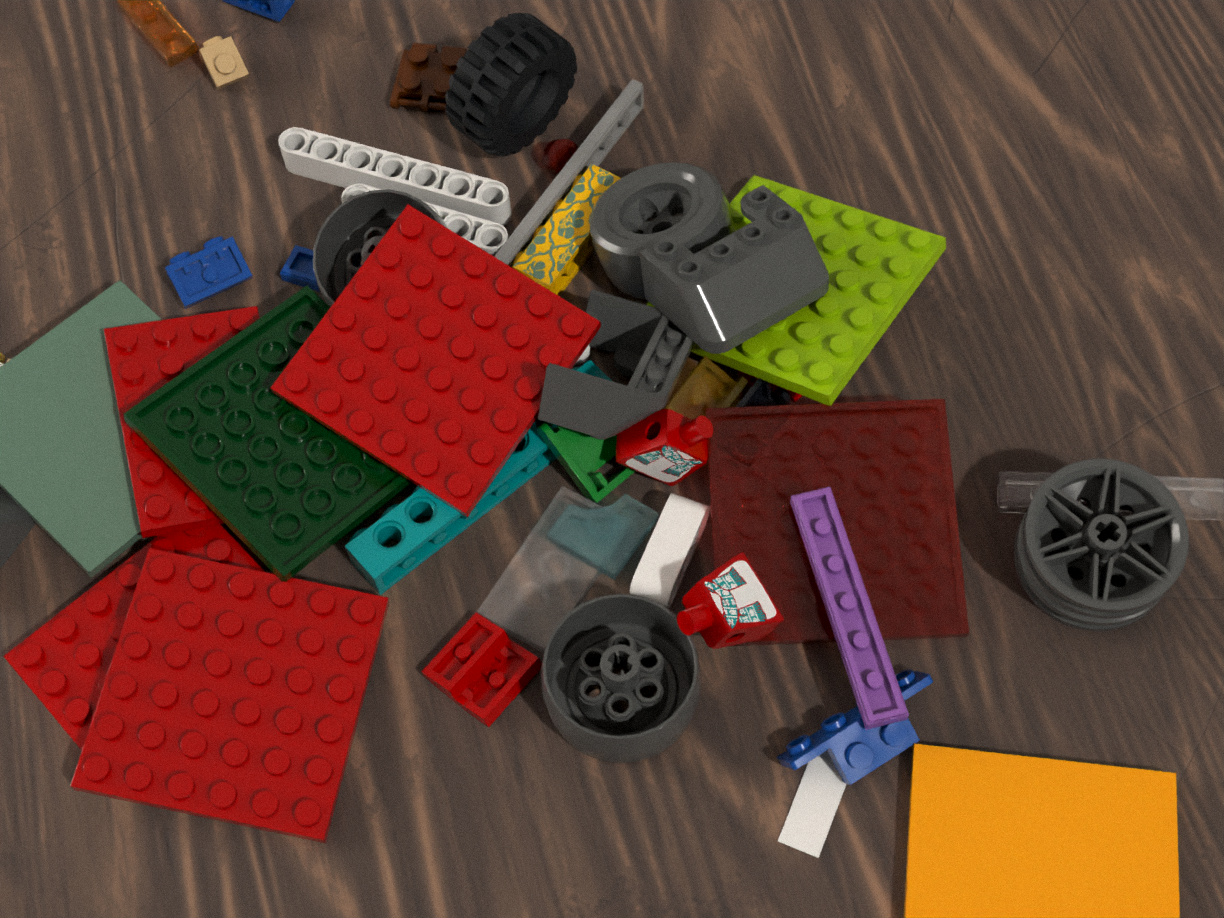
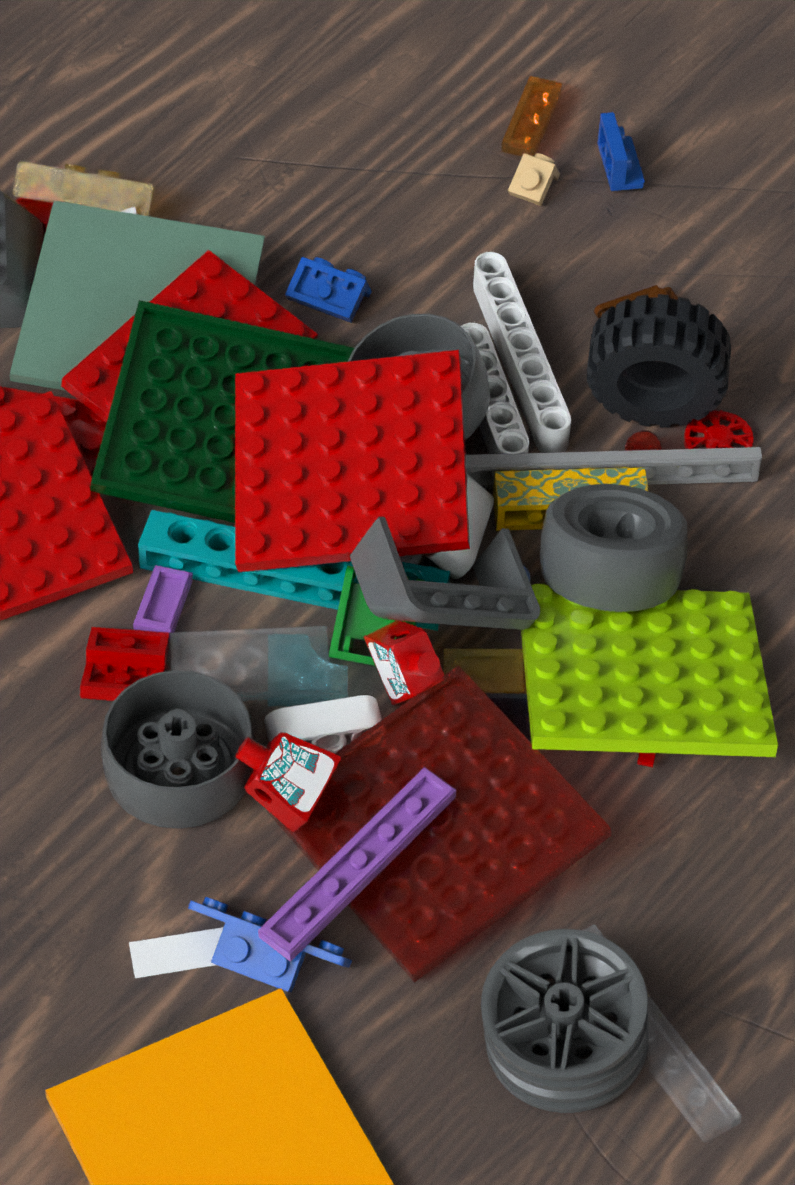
camera: 50 degrees right, 10 degrees down
dark grey windscreen [639,185,829,354] -> none
none -> medium lavender tile [133,565,193,640]
none -> red wheel [684,410,754,449]

